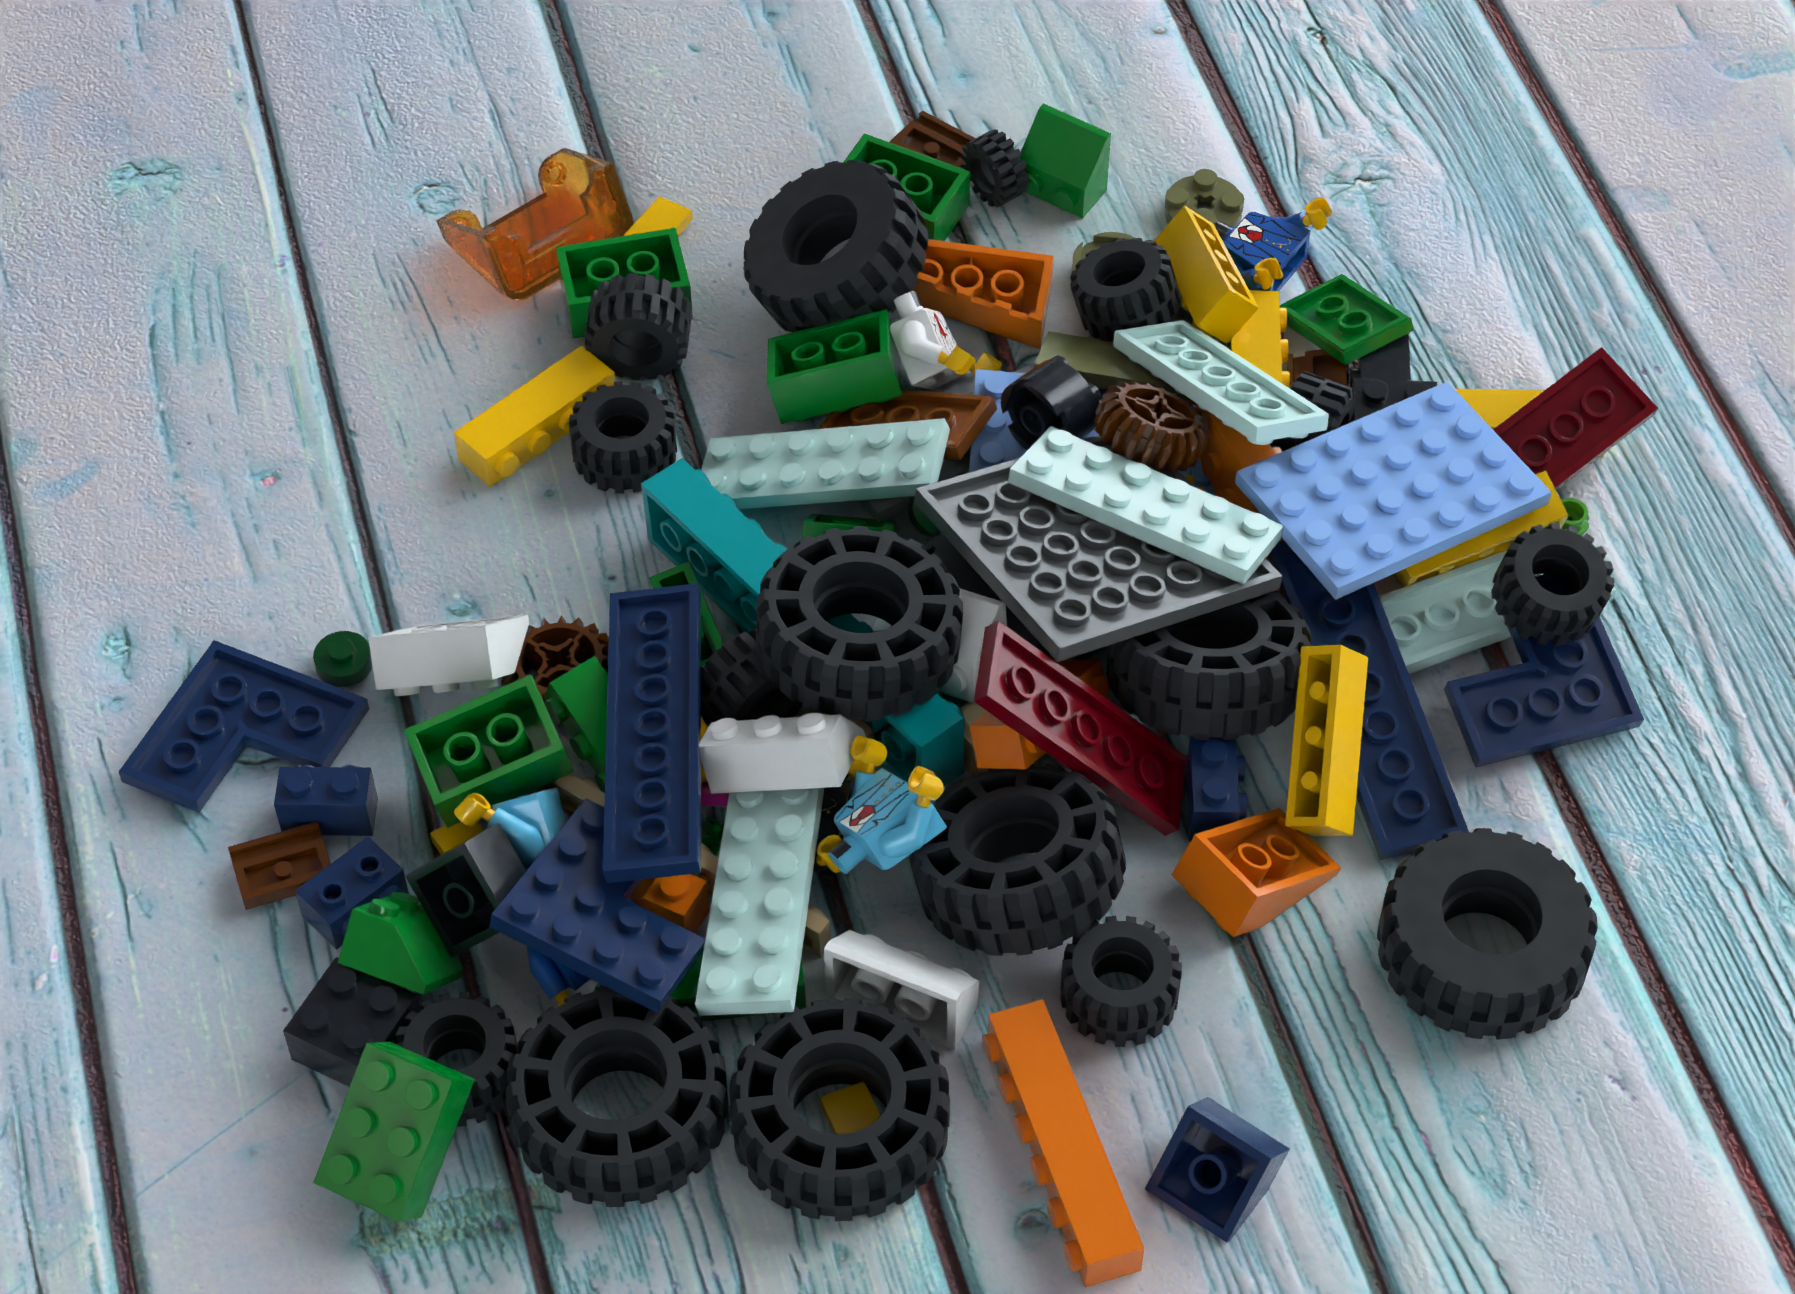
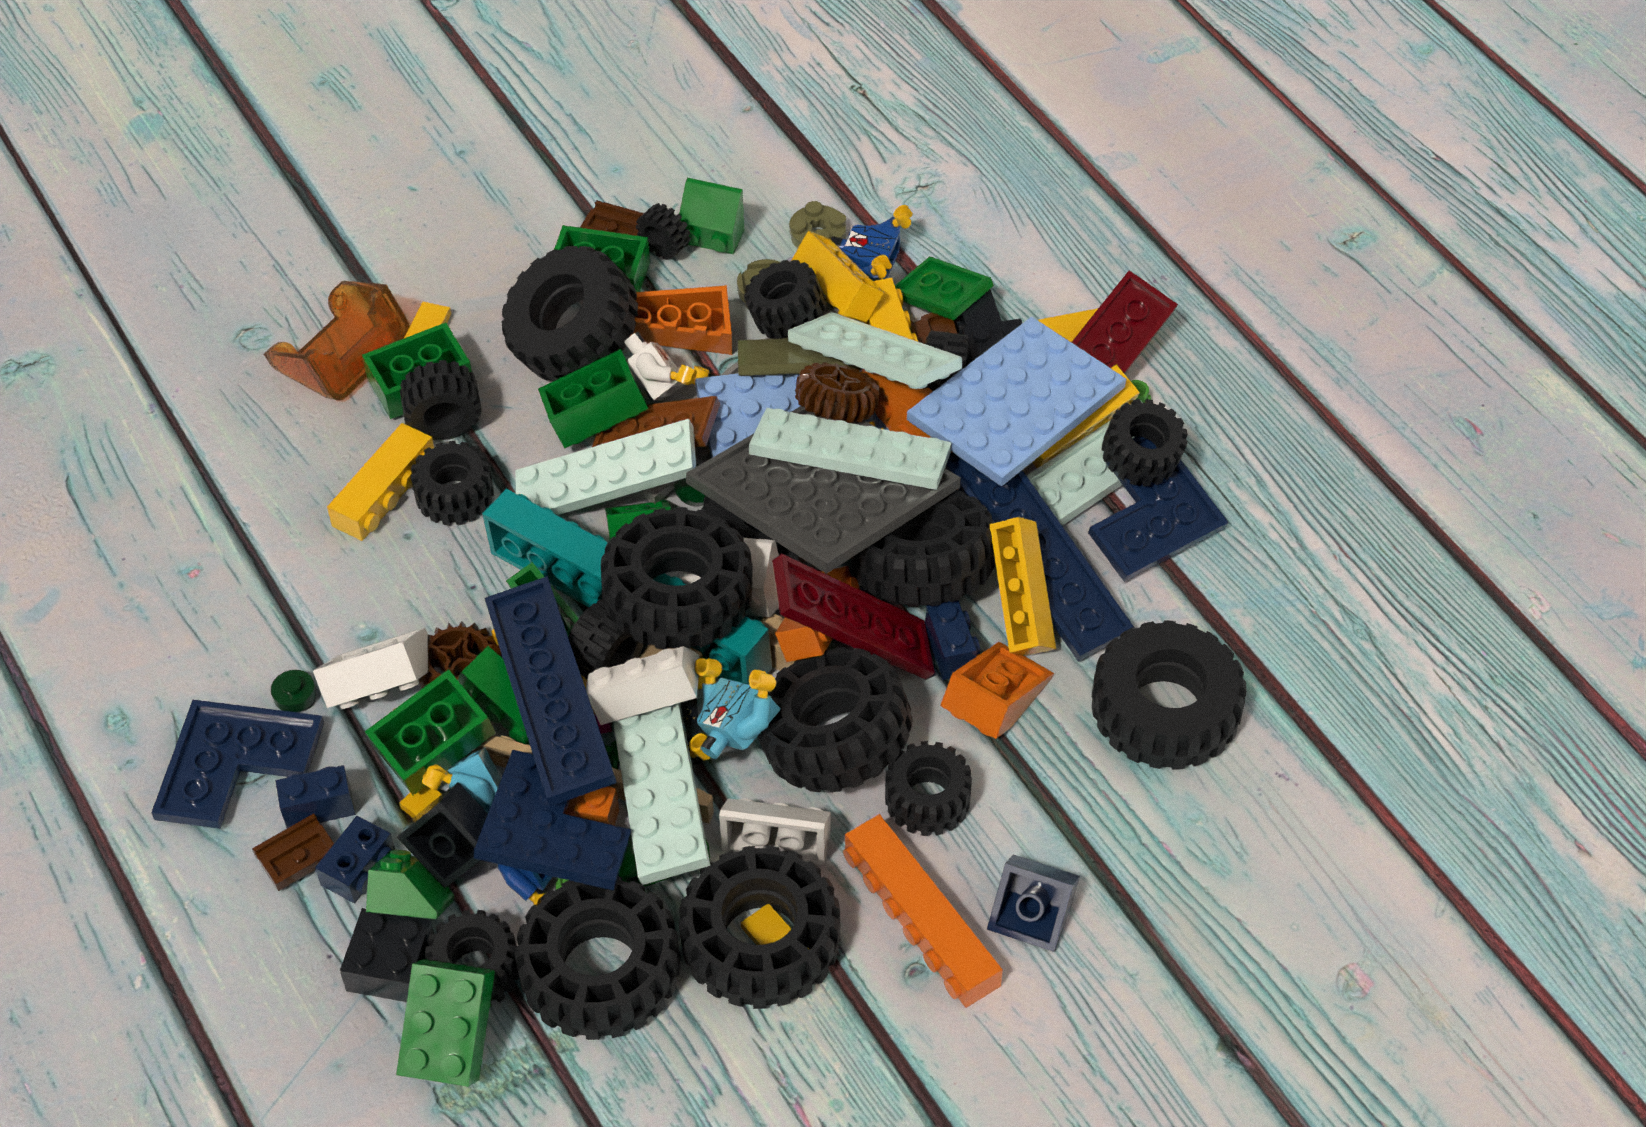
camera: 15 degrees left, 0 degrees up
black brick [1001,355,1102,450] -> none

